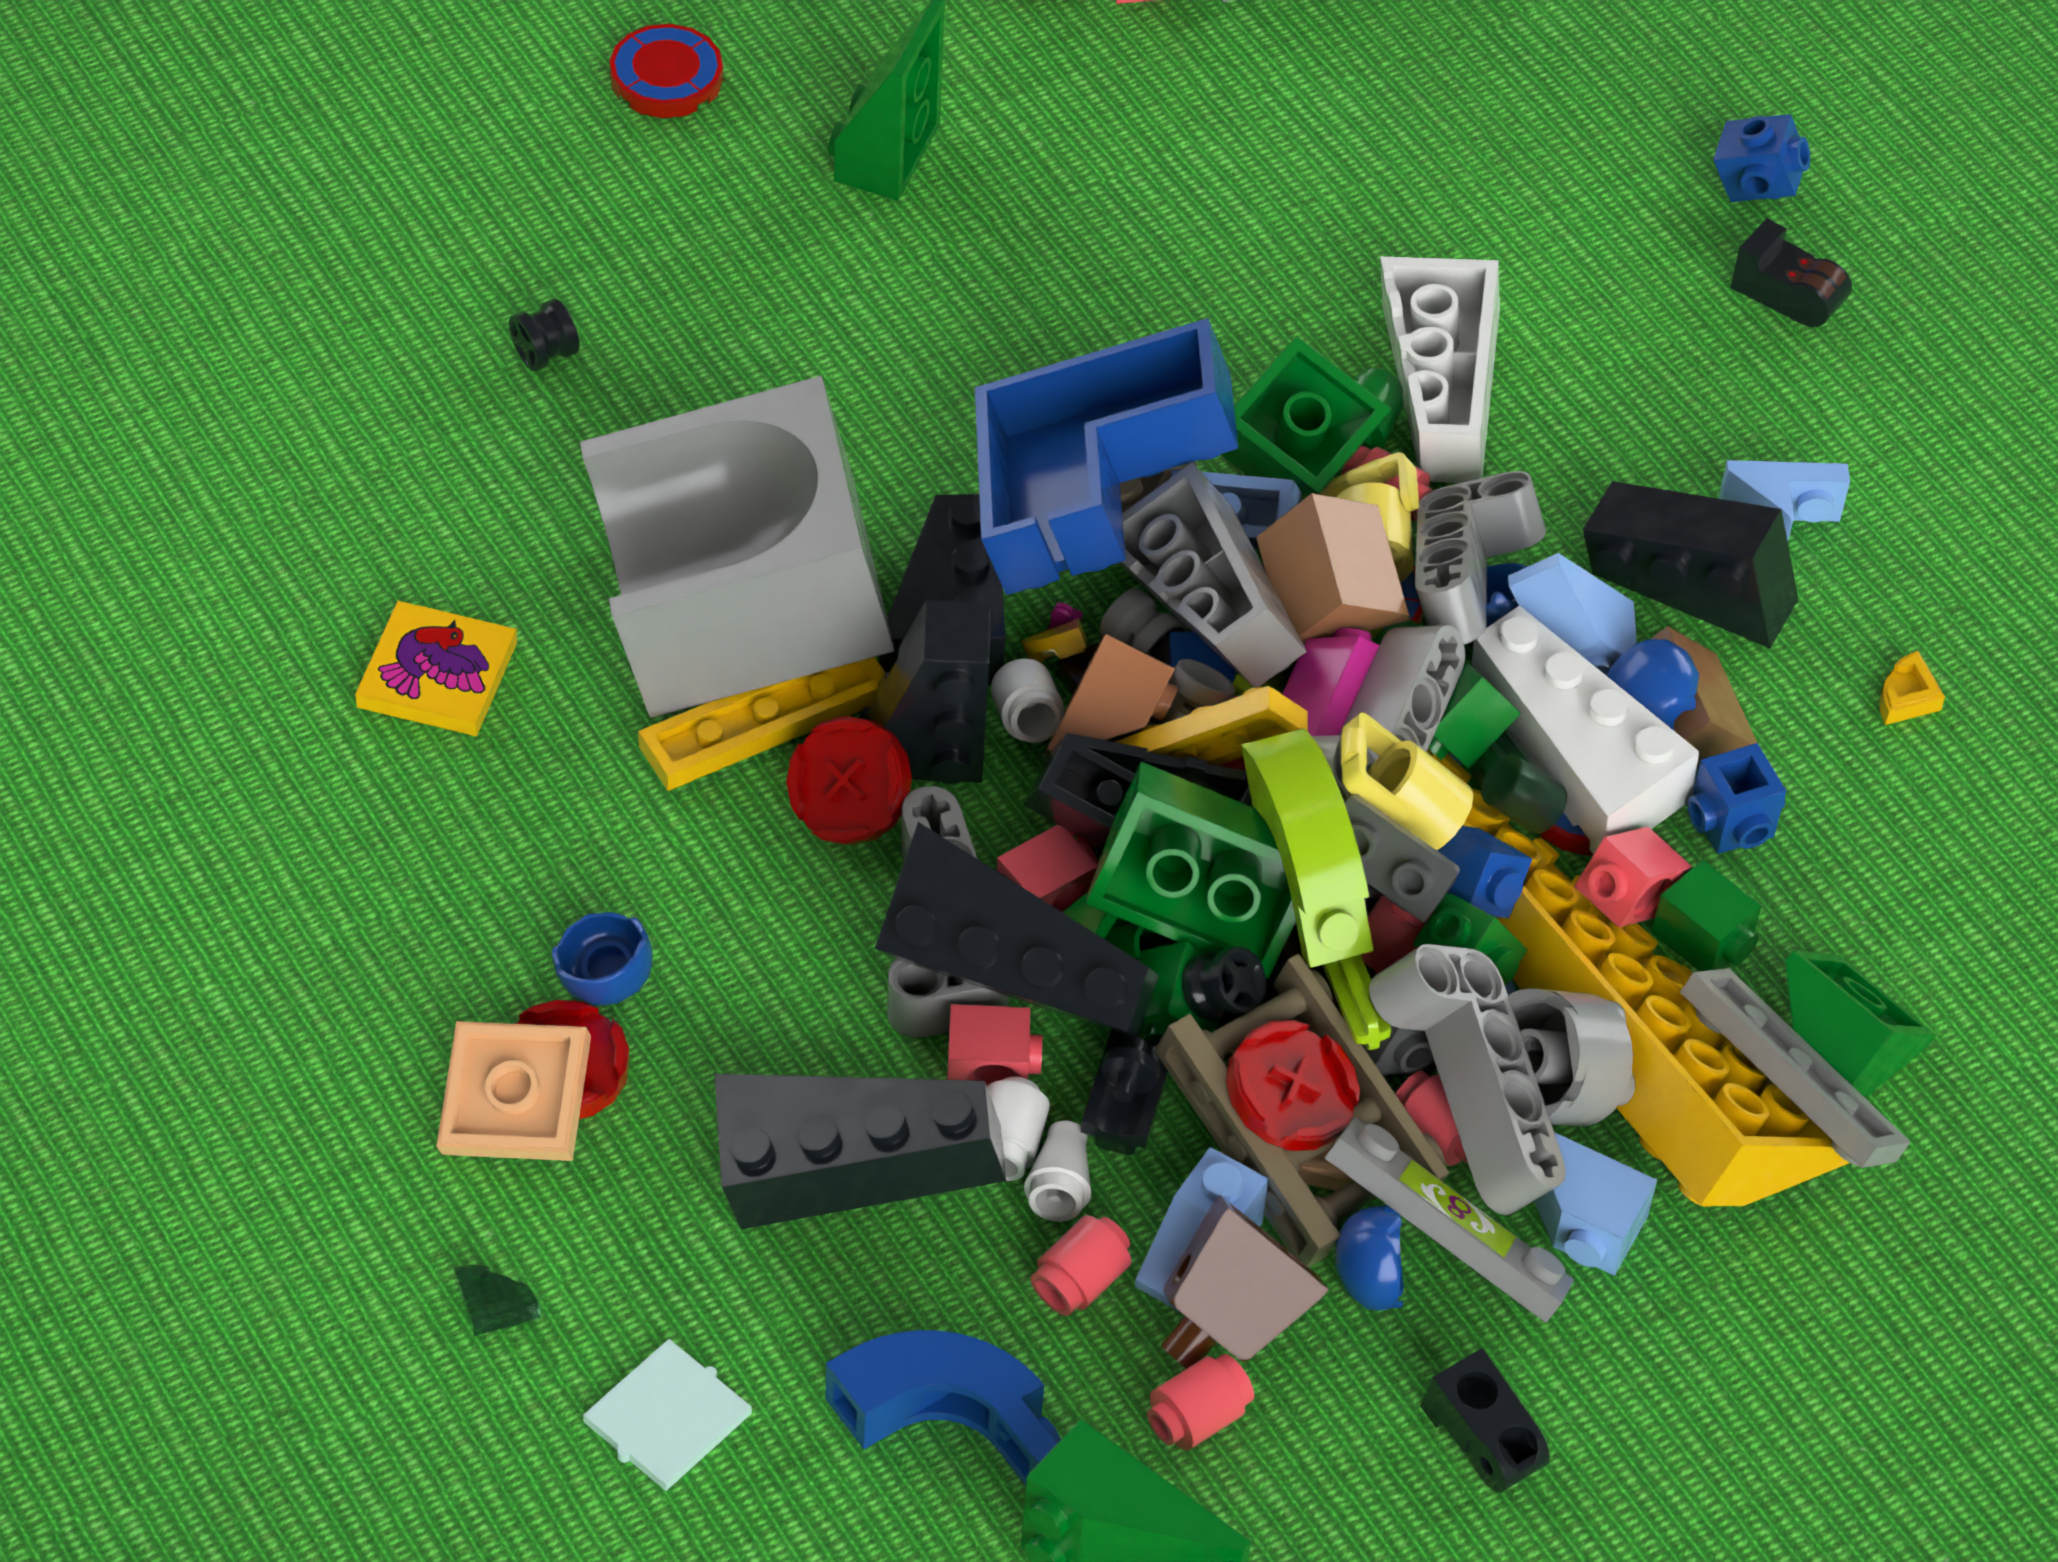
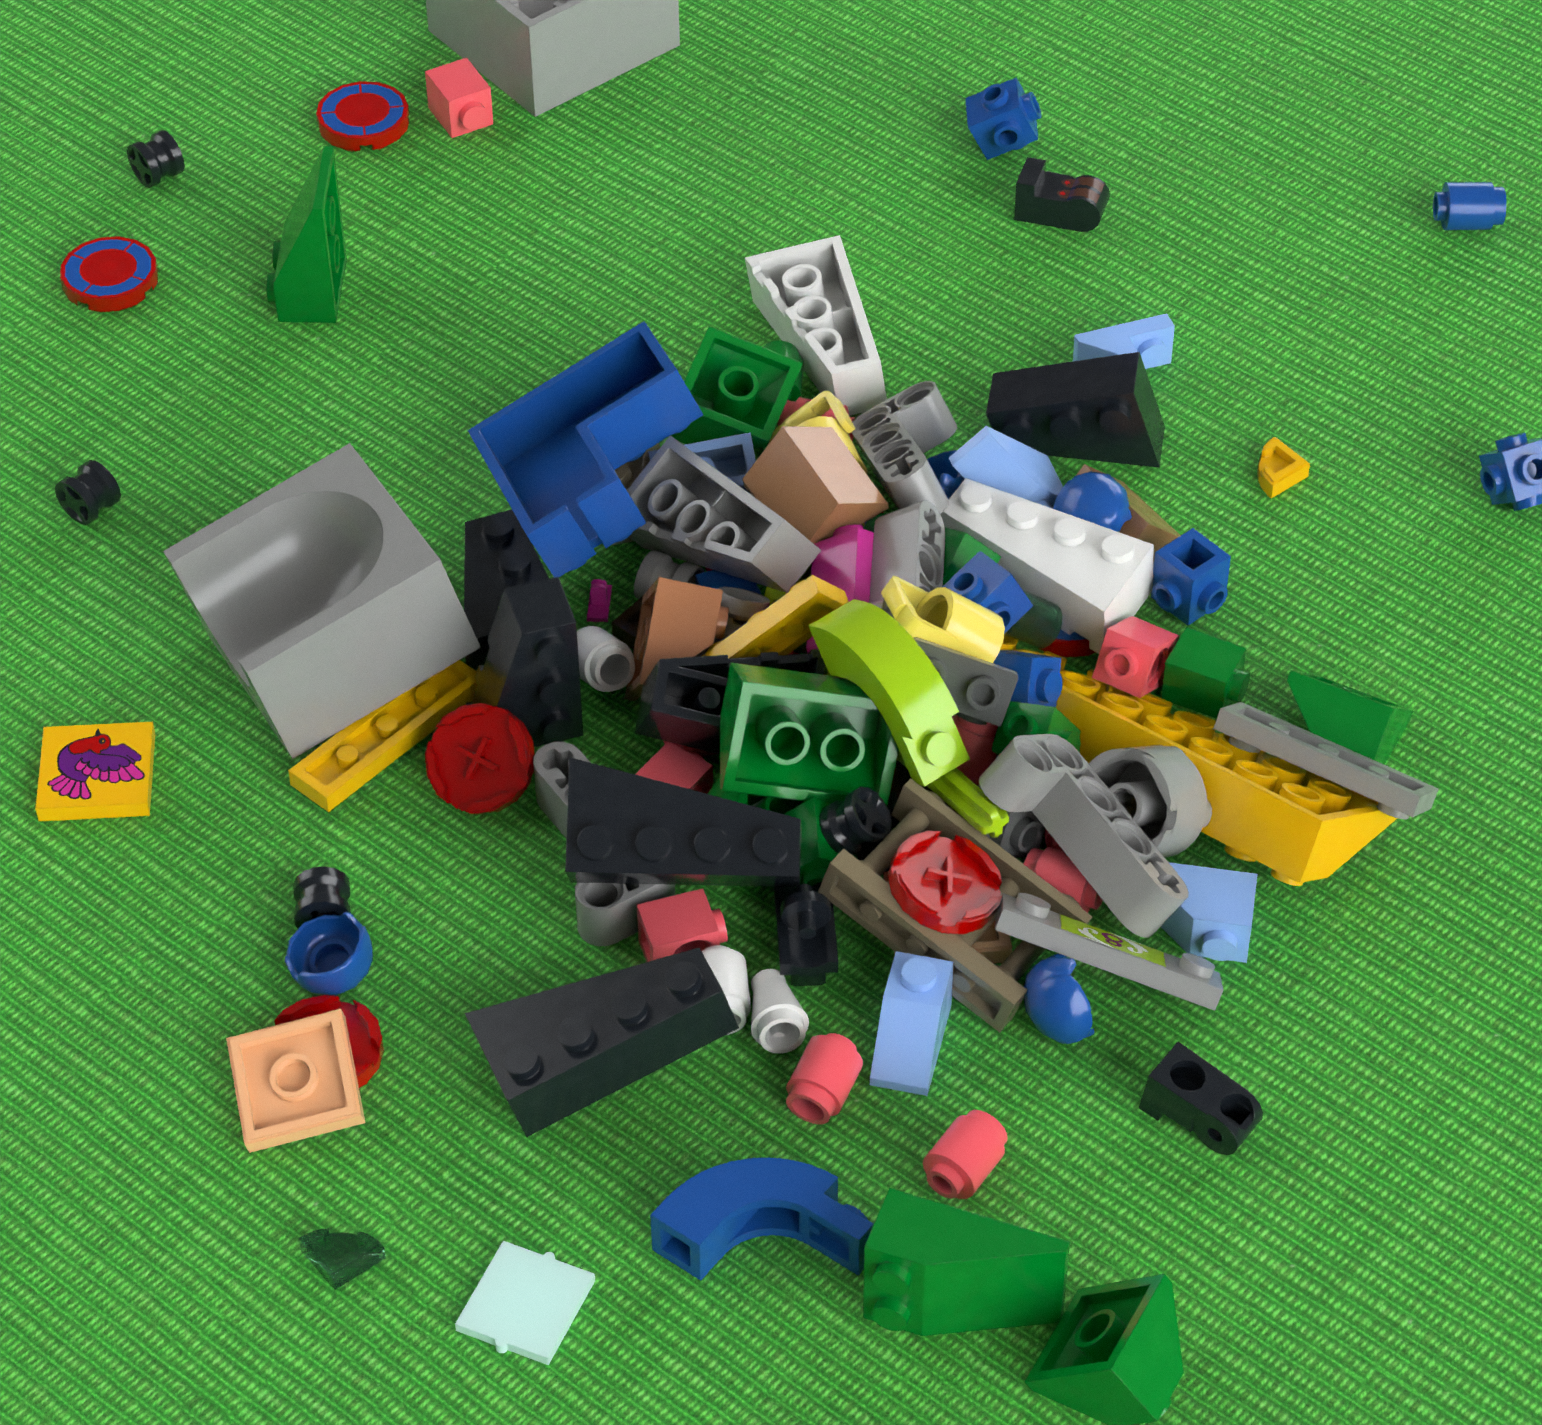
camera: 15 degrees left, 5 degrees down
yellow tile [1021,618,1087,663] -> none
torso [1161,1195,1329,1369] -> none
none -> black wheel [293,866,351,929]
none -> blue brick [942,551,1033,634]

